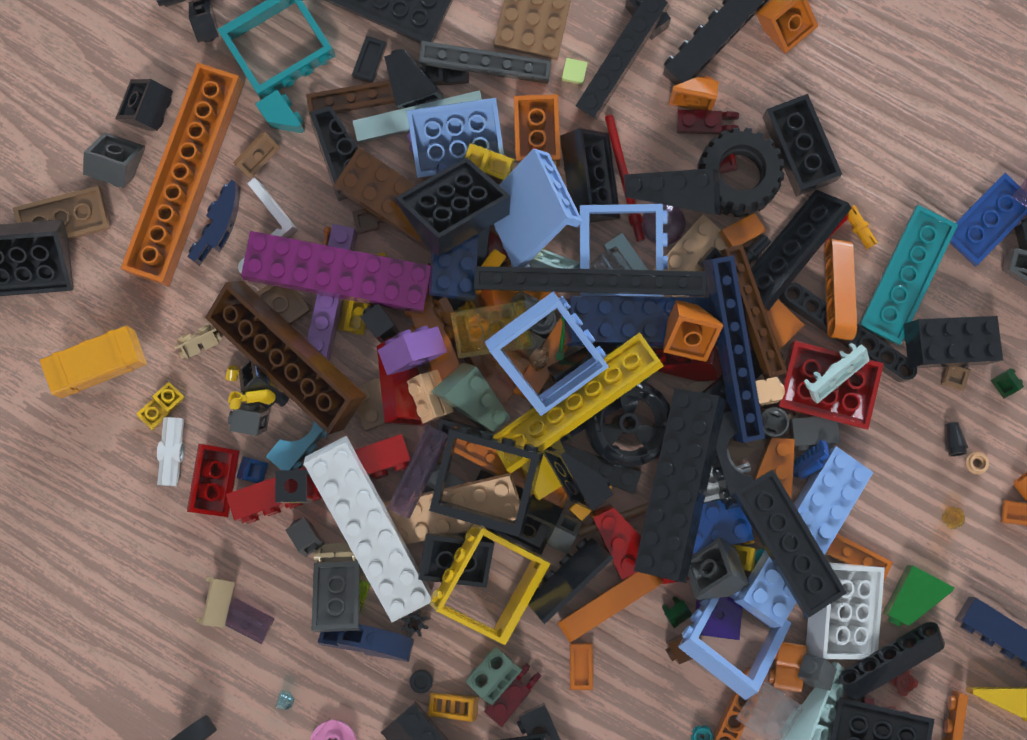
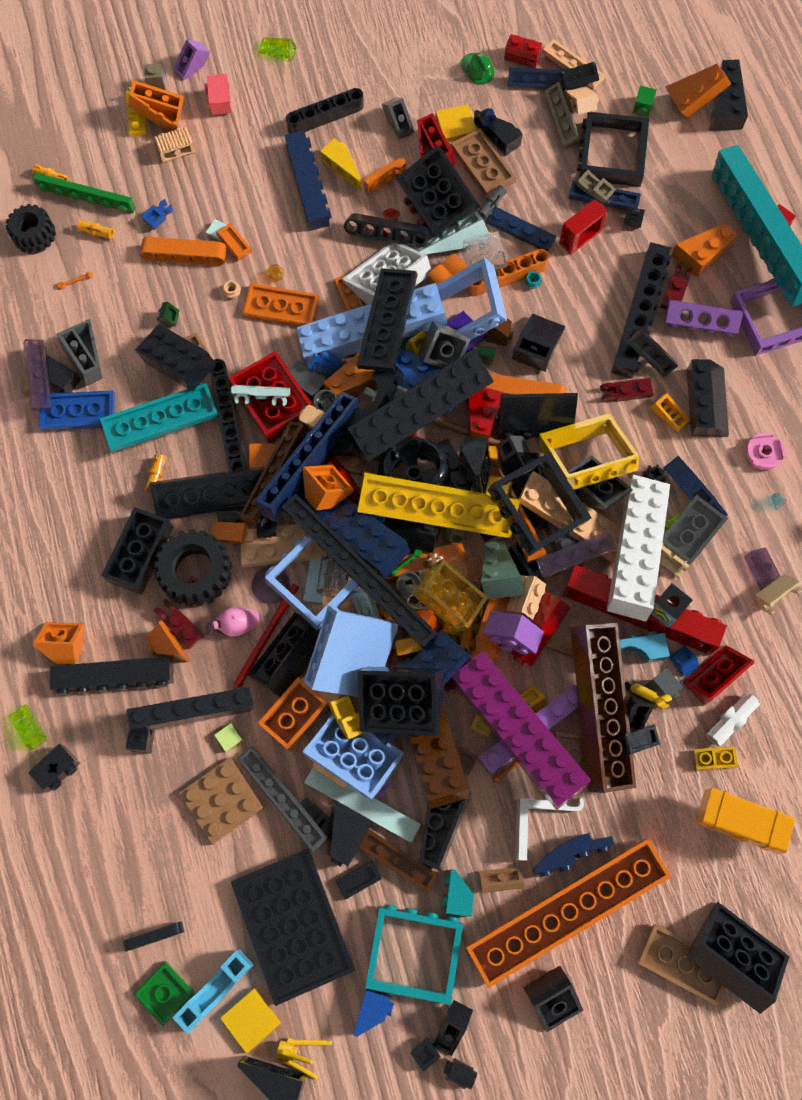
camera: 140 degrees left, 10 degrees down
dark grey slope [83,132,145,188] -> none
tan hinge [174,324,223,359] -> none
dark grey brick [286,517,324,557] -> none
black brick [360,304,400,343] -> none
black tile [410,669,433,693] -> none
sand green brick [465,646,522,705] -> none
light blue window [485,291,609,416] -> none
orange tile [569,643,593,690] -> none
black wedge [624,168,721,215] -> none
dark grey brick [797,655,837,691] -> none
orange beam [824,238,857,341] -> none
green slope [883,565,955,627] -> none
black cone [945,422,968,457] -> none
none -> bright pink hair [205,607,259,637]
none -> orange tile [242,283,320,327]
none -> black slope [512,313,566,372]
none -> black tile [620,724,660,755]

